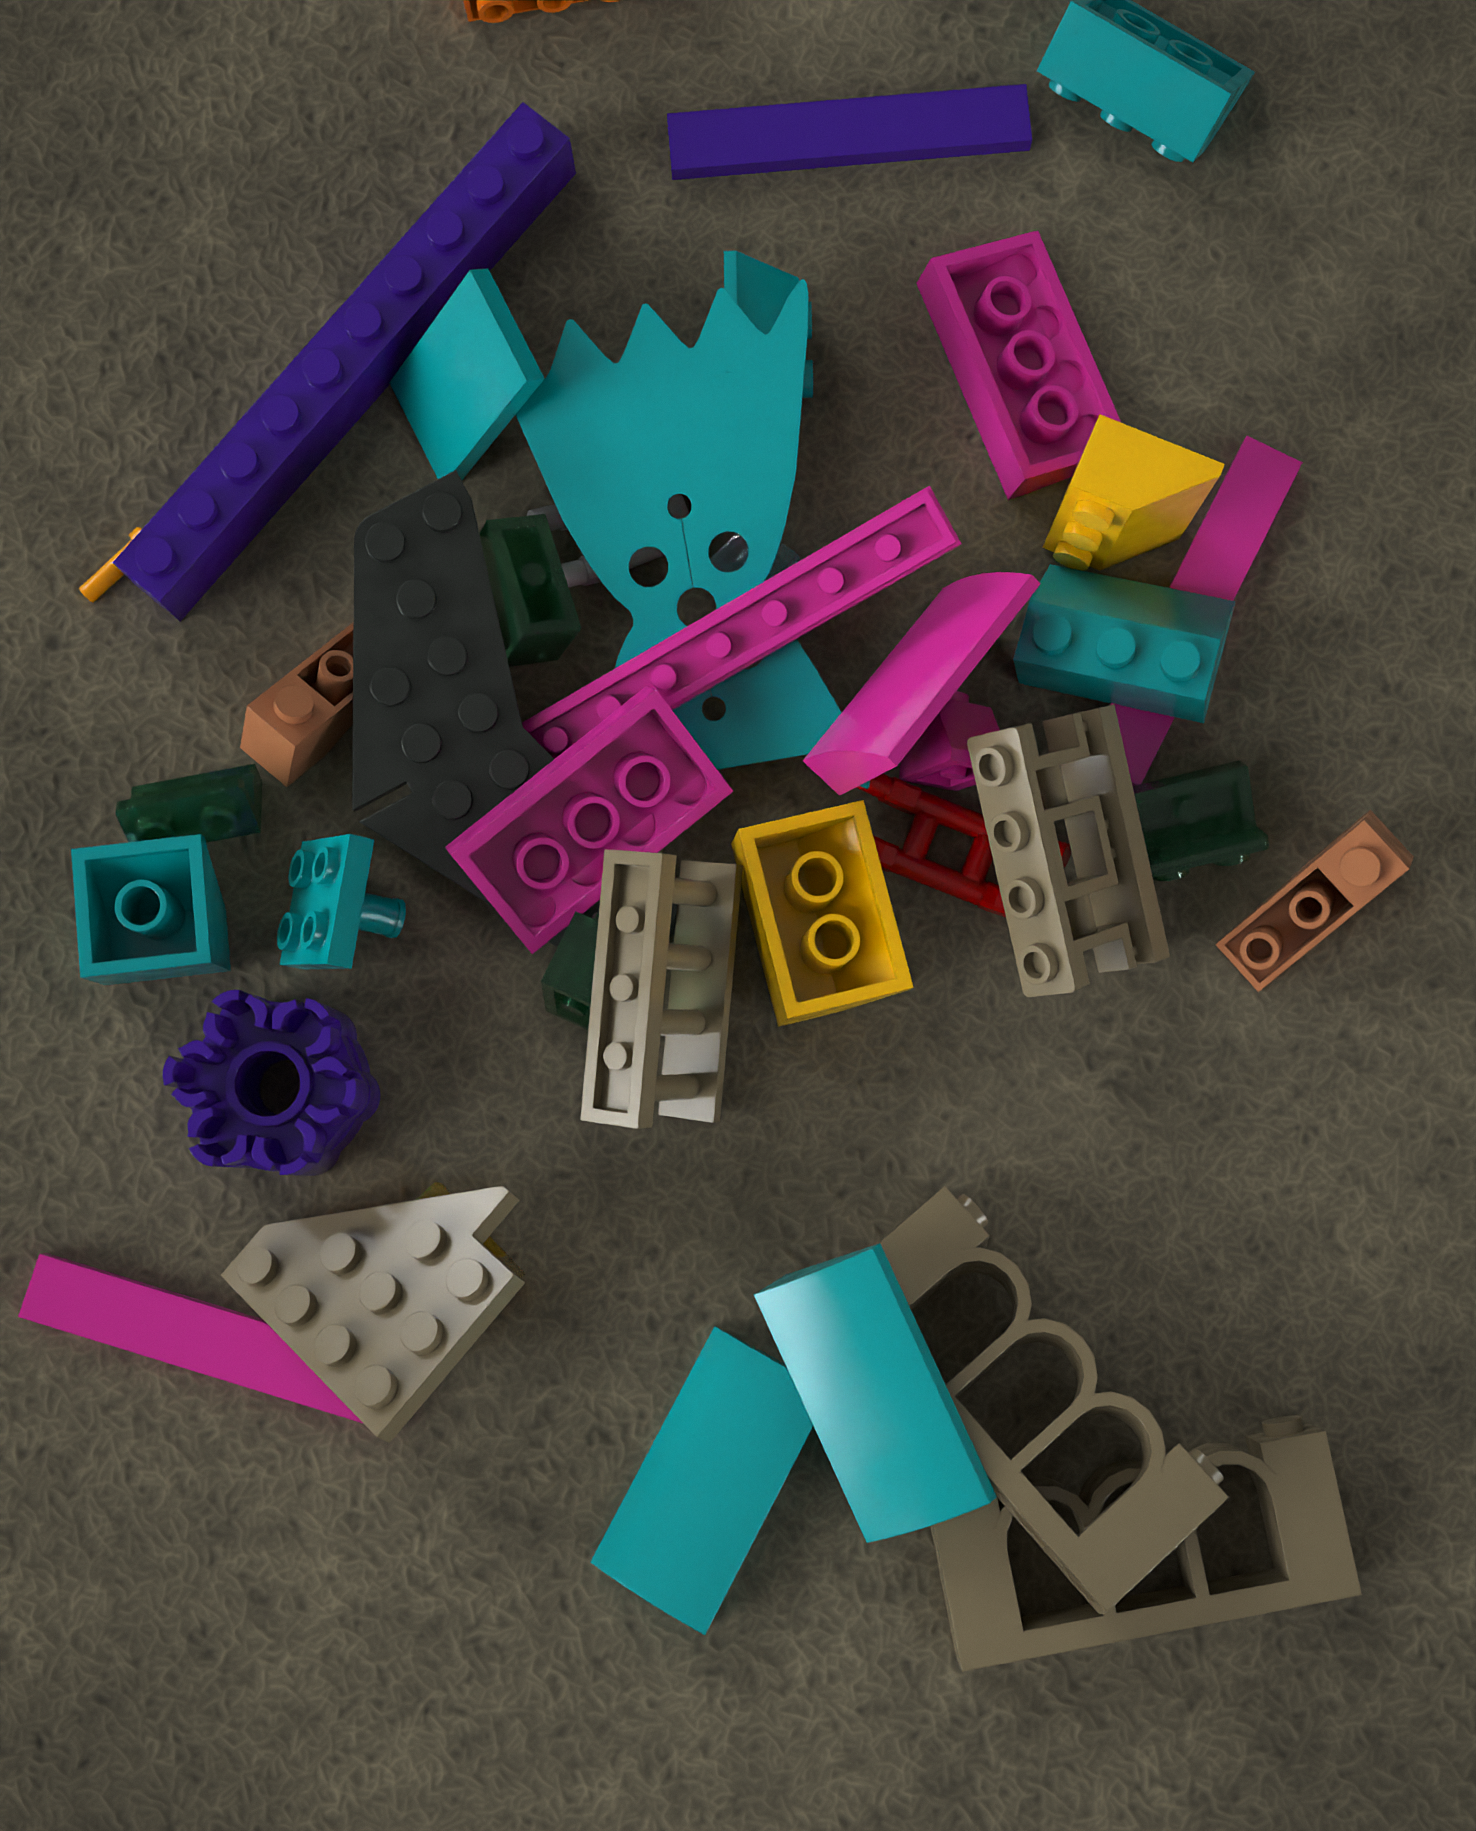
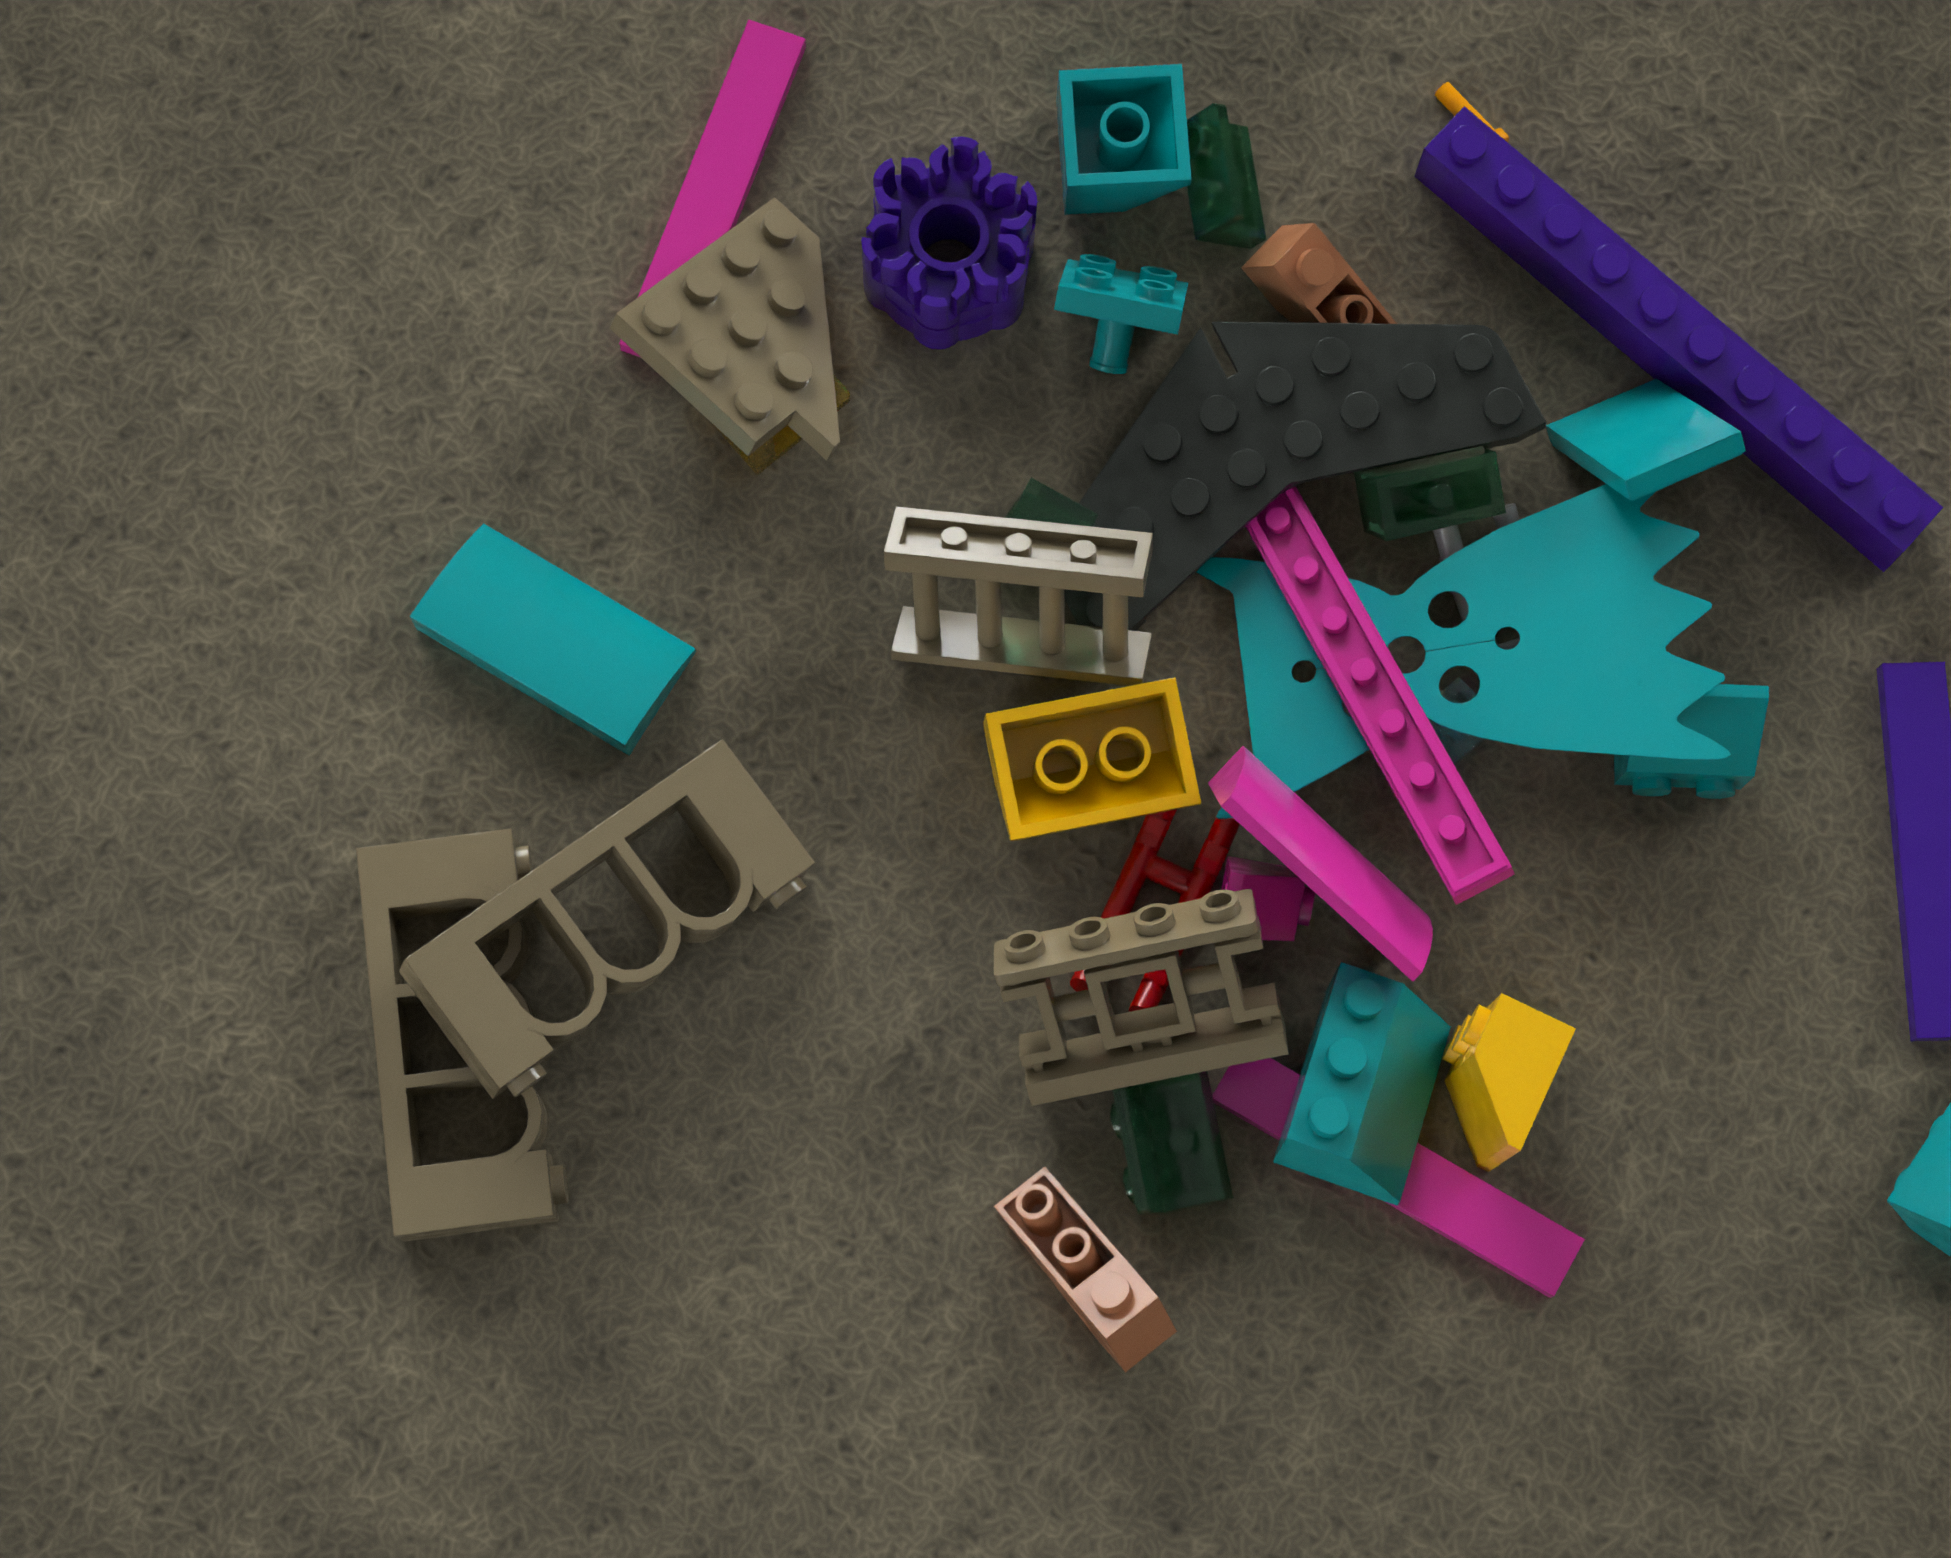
camera: 85 degrees right, 5 degrees down
dark pink slope [445,686,733,954] -> none
teal slope [754,1243,997,1543] -> none
dark pink slope [916,230,1121,500] -> none

